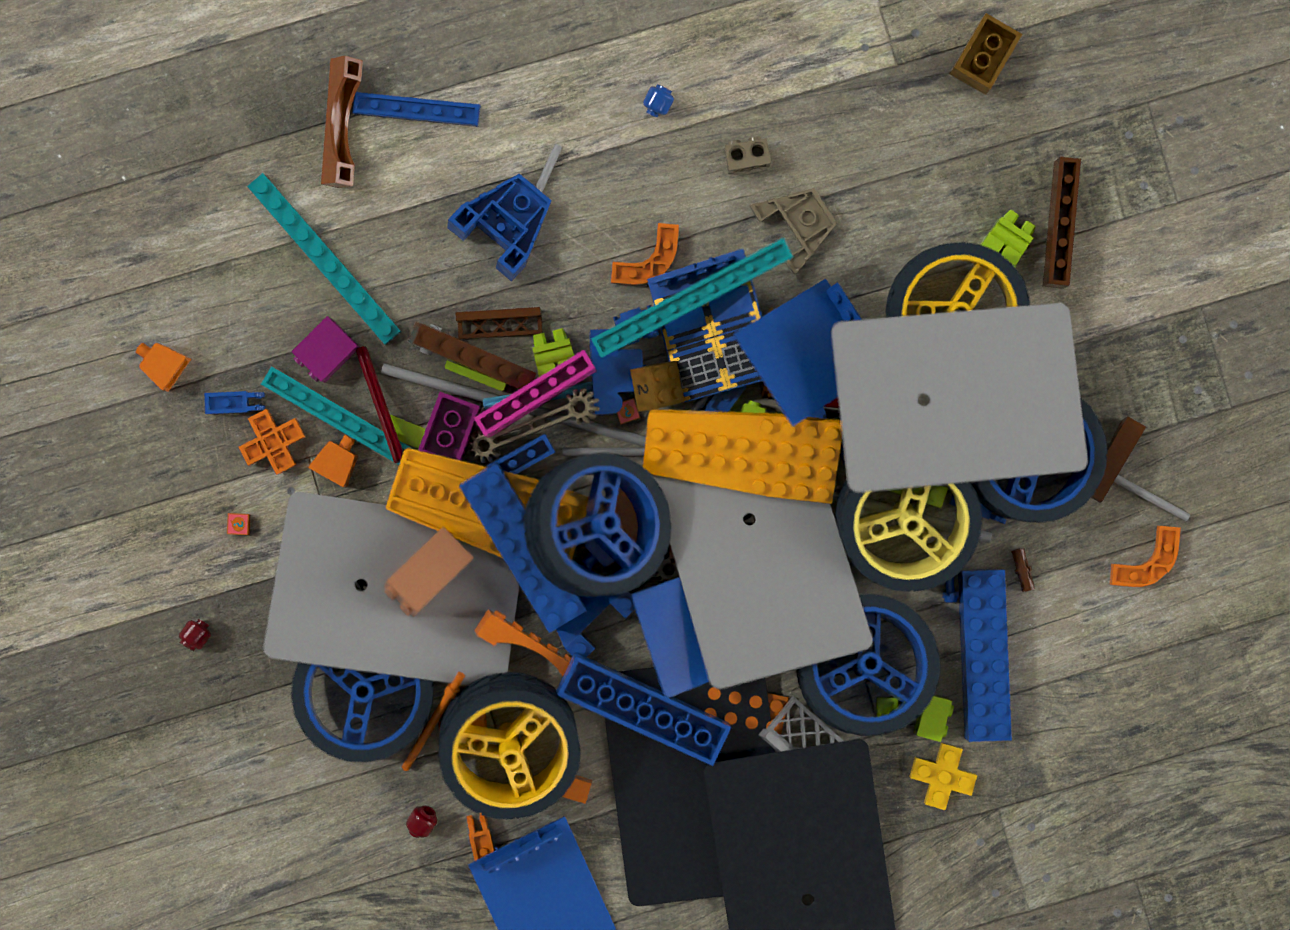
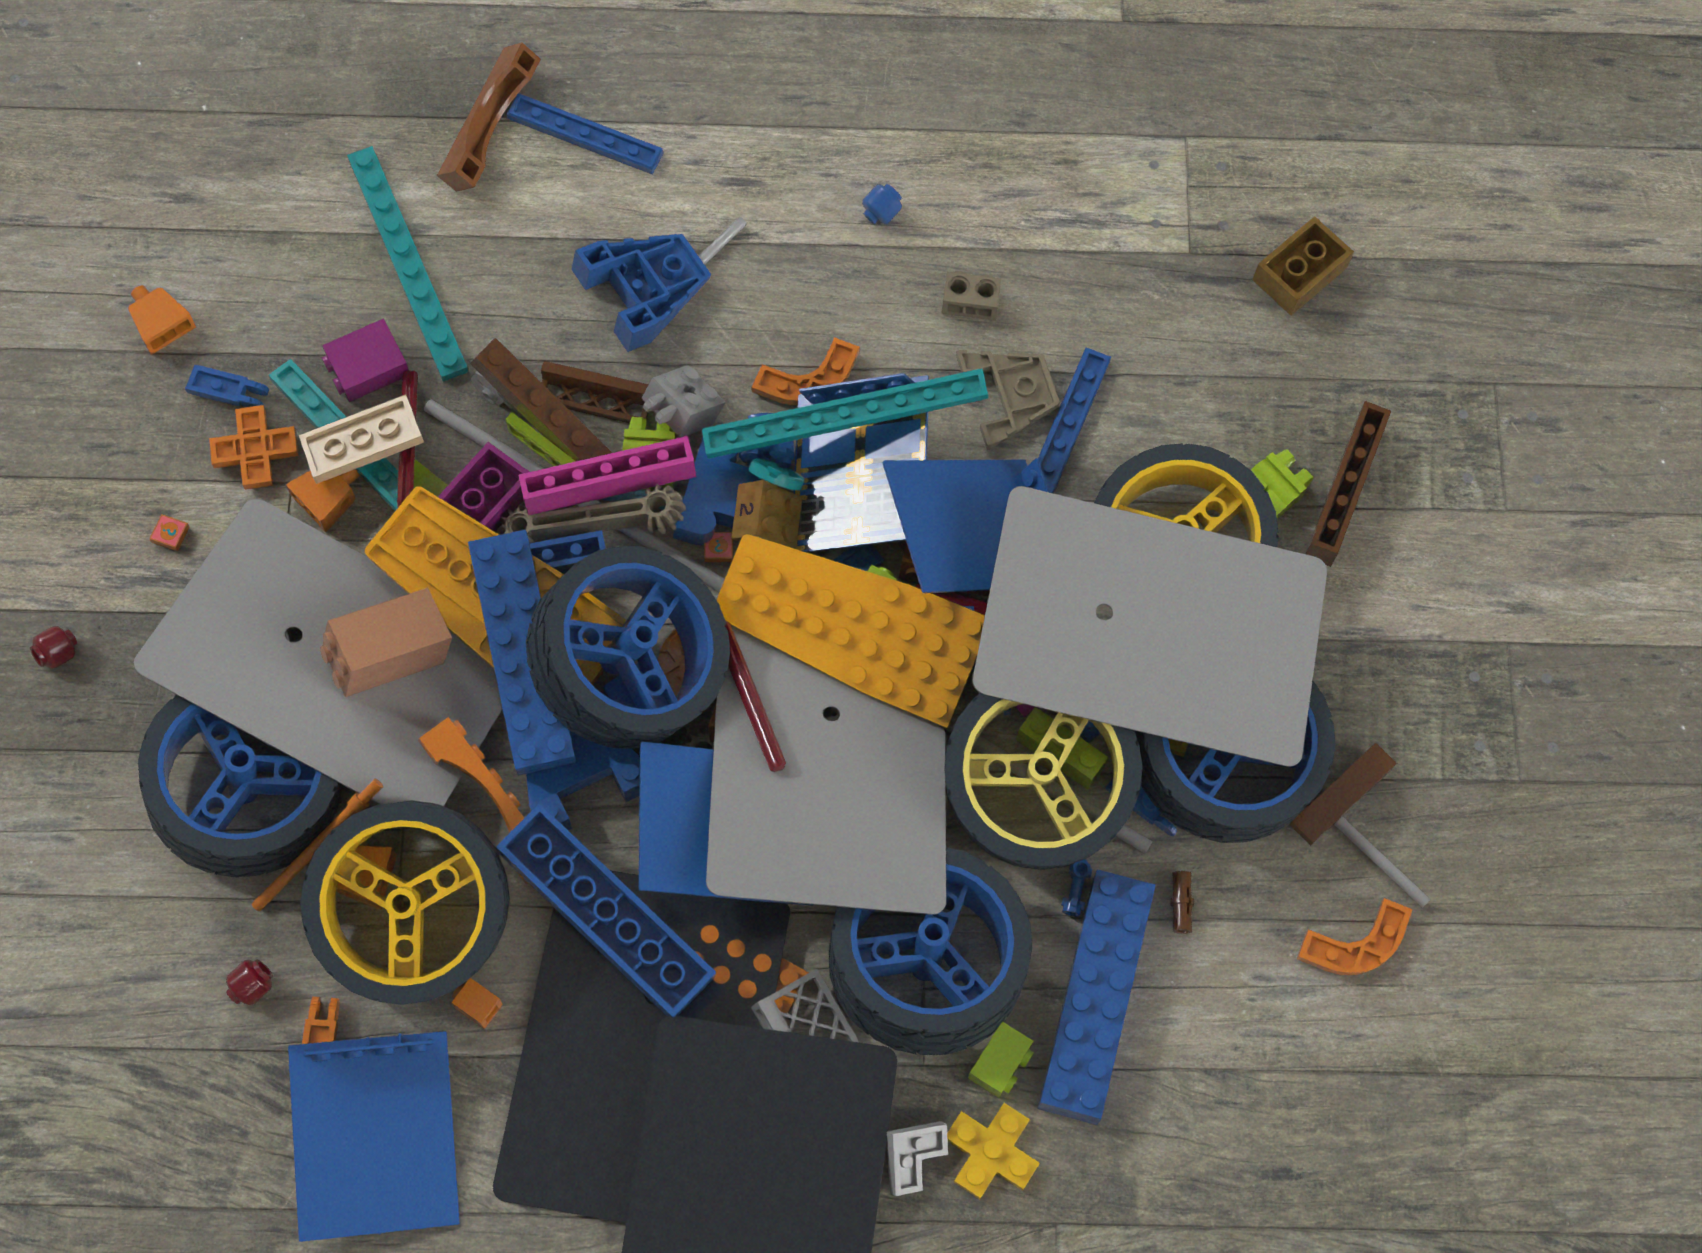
camera: 10 degrees right, 20 degrees down
none -> tan plate [299,395,424,484]
none -> light grey hinge [642,365,726,438]
none -> dark red axle [724,621,786,772]
none -> teal tile [748,458,804,491]
none -> light grey plate [887,1121,948,1196]
none -> blue tile [1038,347,1111,494]

